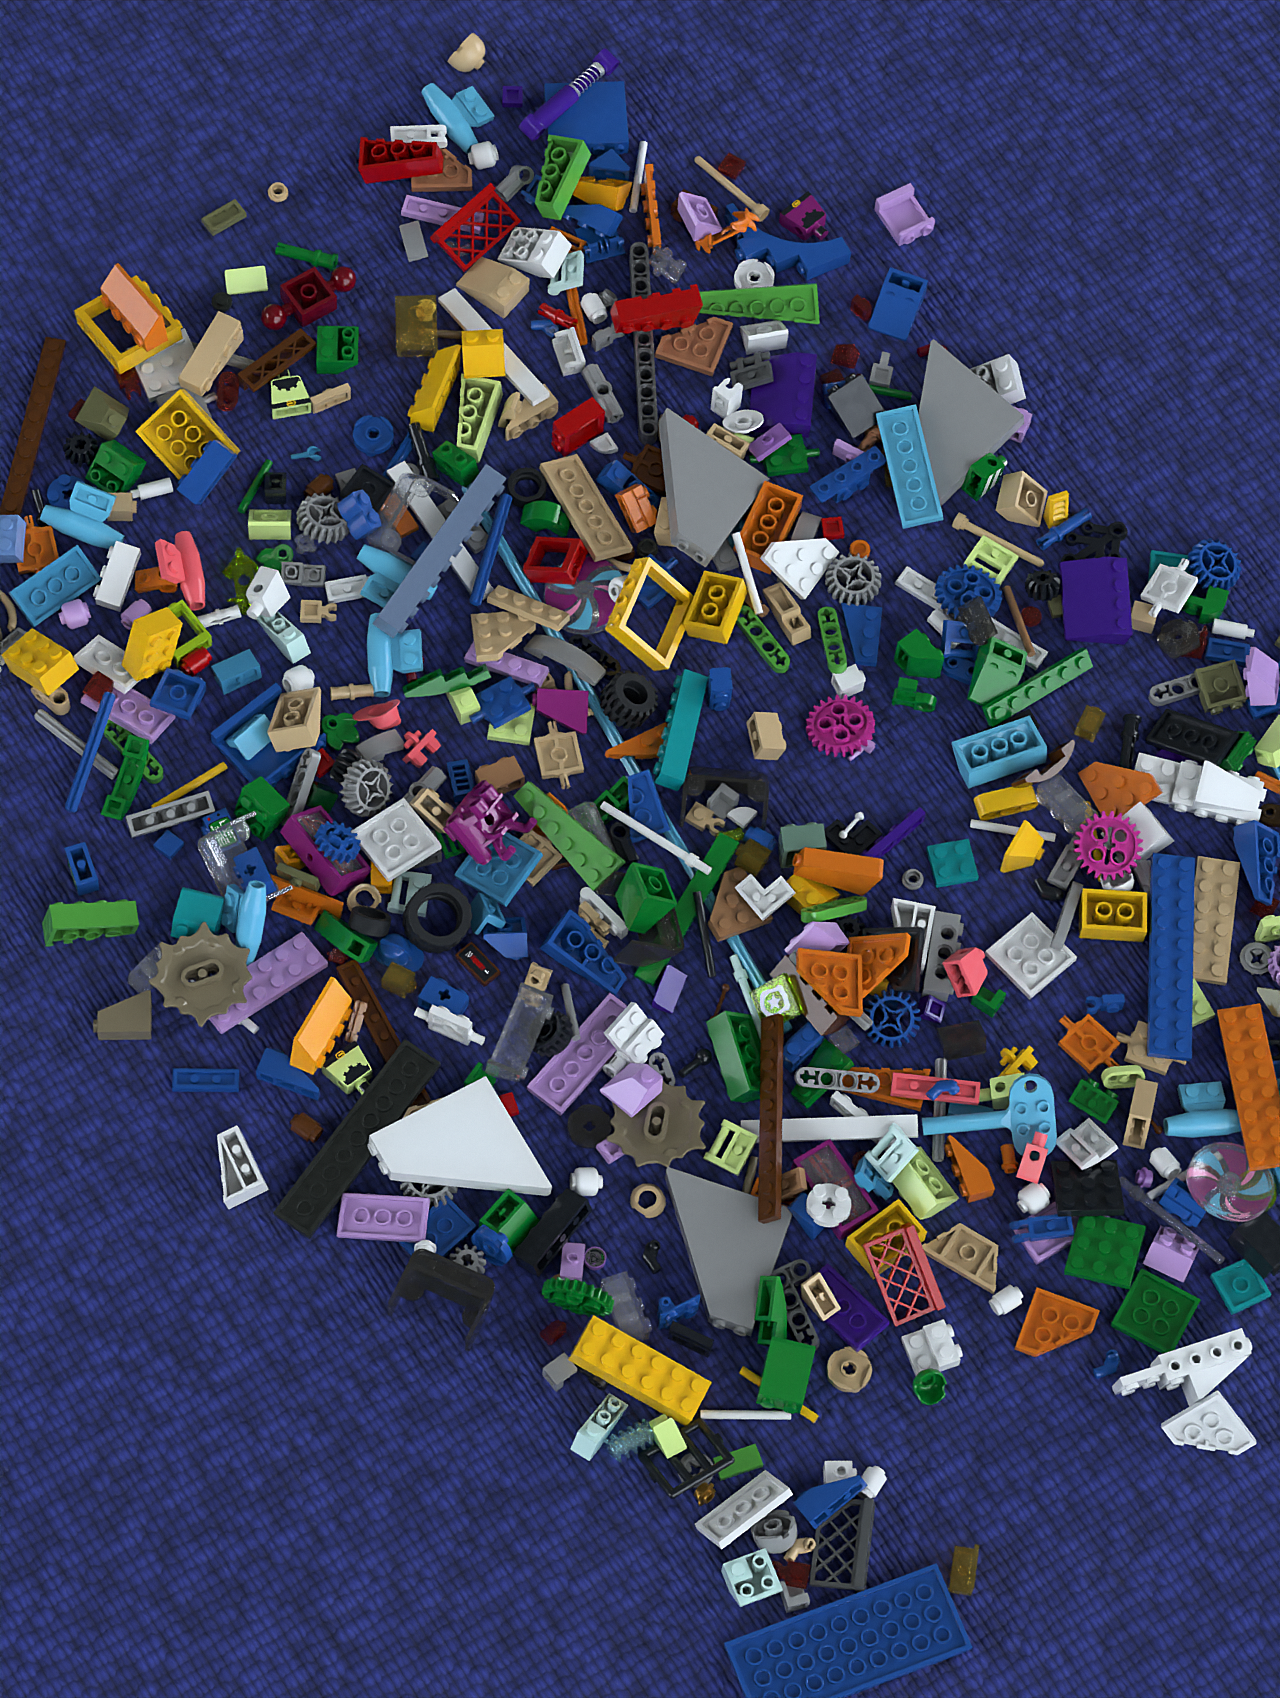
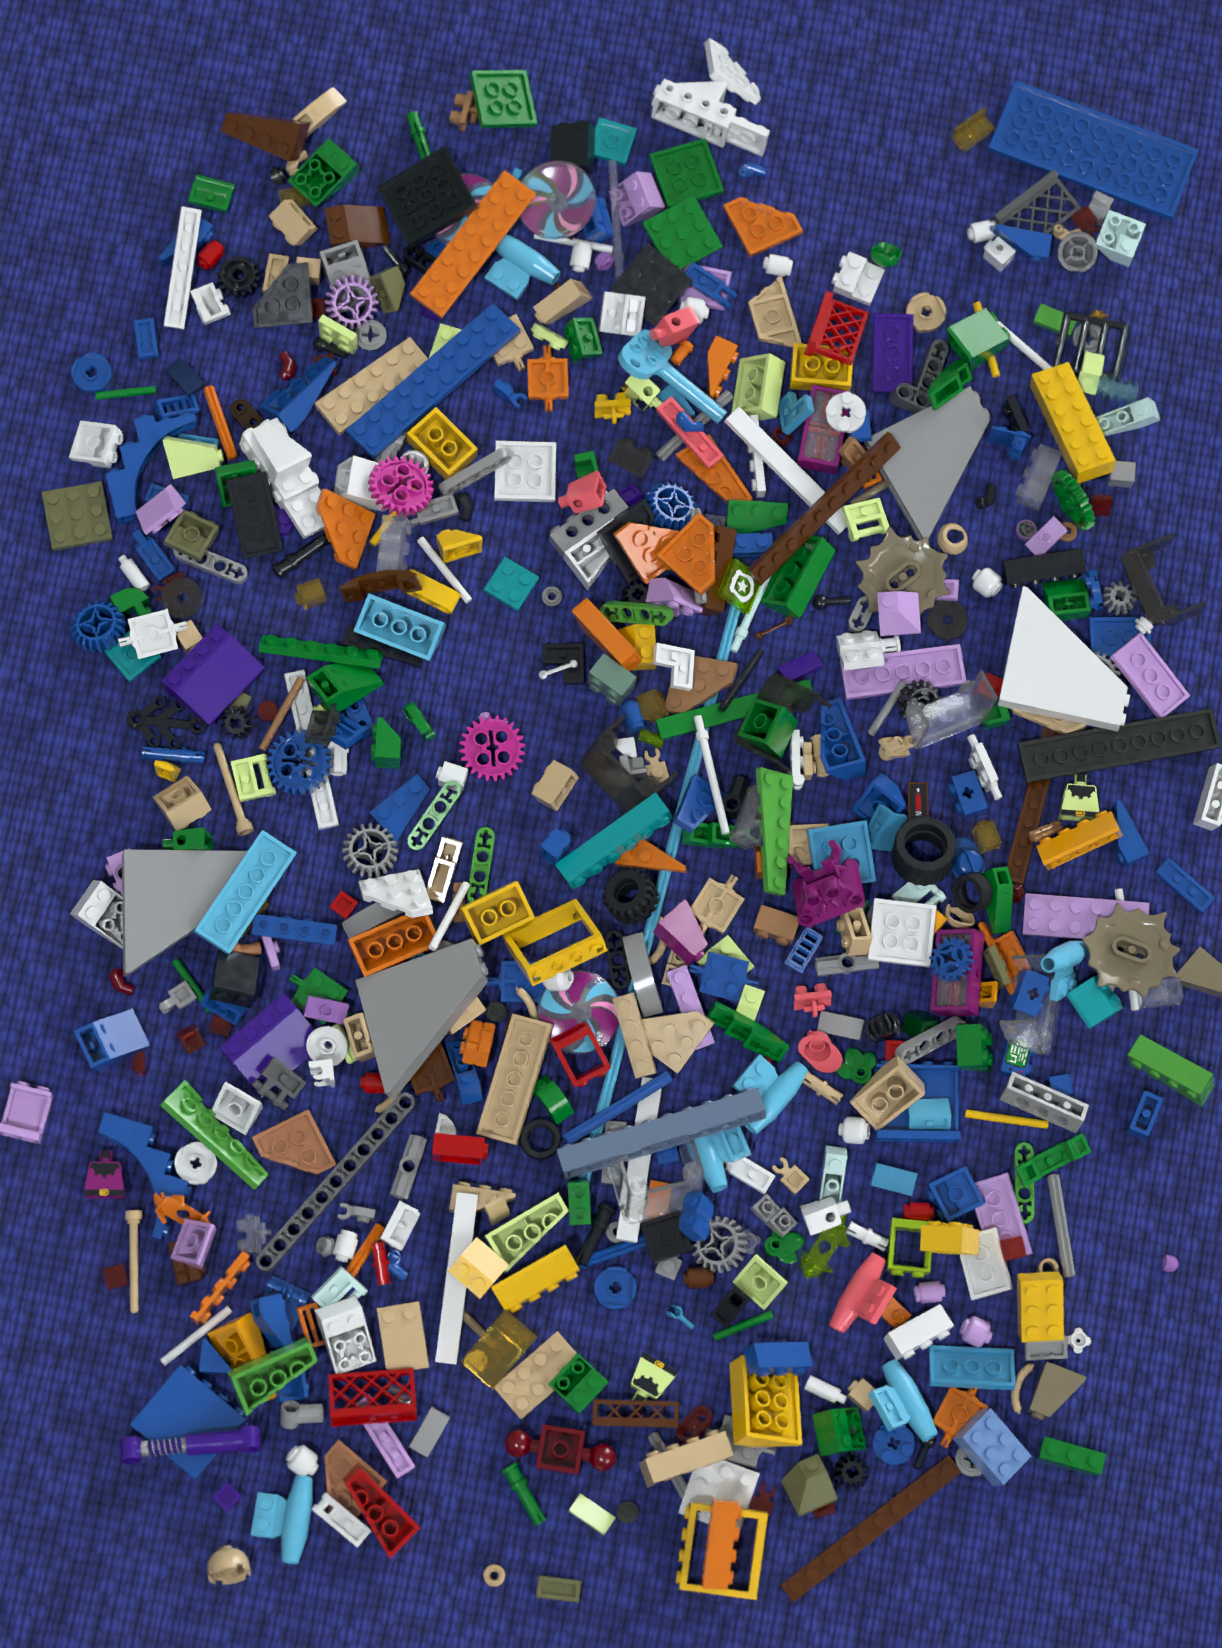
camera: 140 degrees left, 10 degrees up
blue axle [65,692,116,813] -> none
reddish brown brick [290,1112,324,1143] -> none
tan plate [310,383,351,414] -> none
light grey gear [340,759,393,817] -> none
red wedge [610,284,703,334] -> none
white plate [695,1470,793,1549] -> none
light grey beam [794,1067,880,1093] -> none
tan slope [801,1272,841,1321] -> none
orange tile [849,540,870,558] -> none
dark purple plate [860,807,926,859] -> none
light aqua plate [864,1123,919,1182] -> none
none -> tan plate [493,1331,577,1420]

